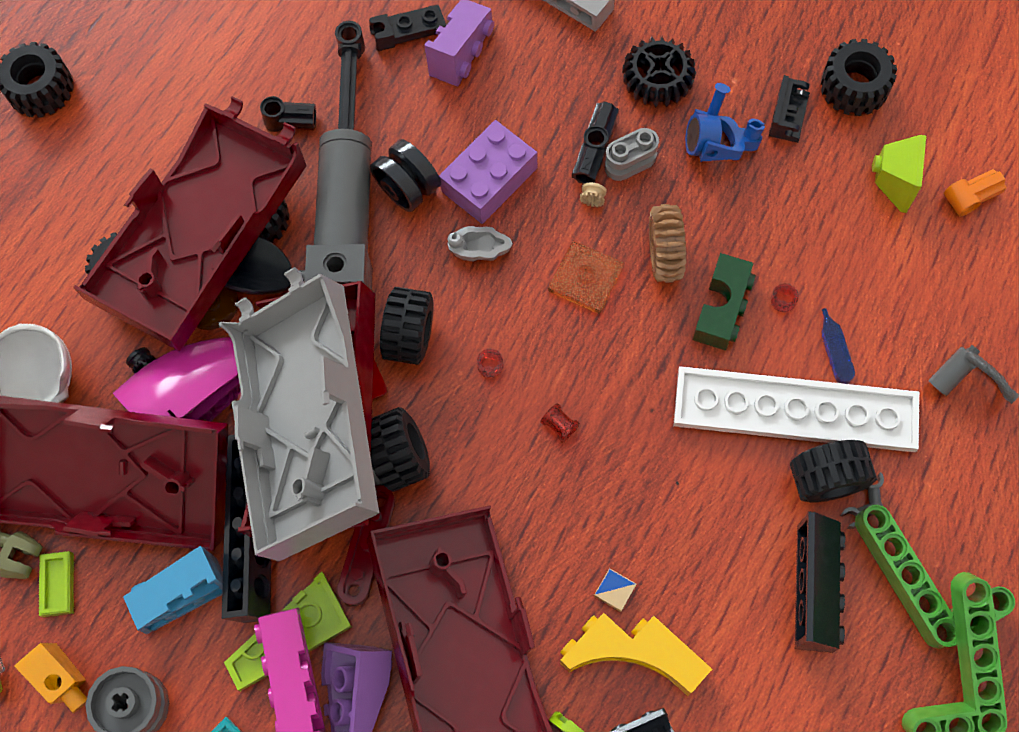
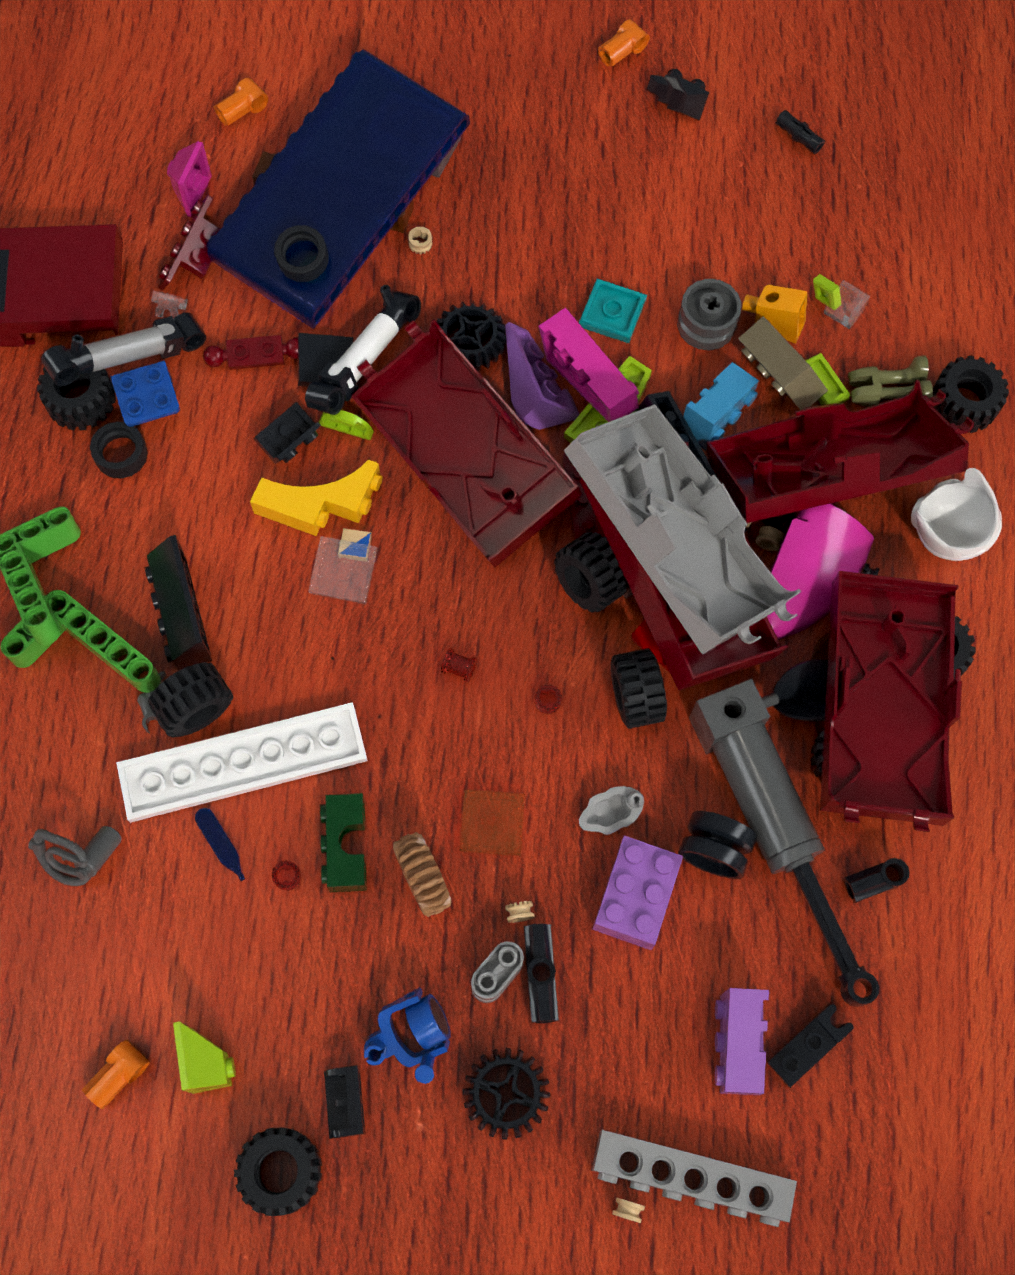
camera: 150 degrees right, 0 degrees up
none -> clear tile [308,536,378,604]
none -> dark tan wedge [738,316,828,410]

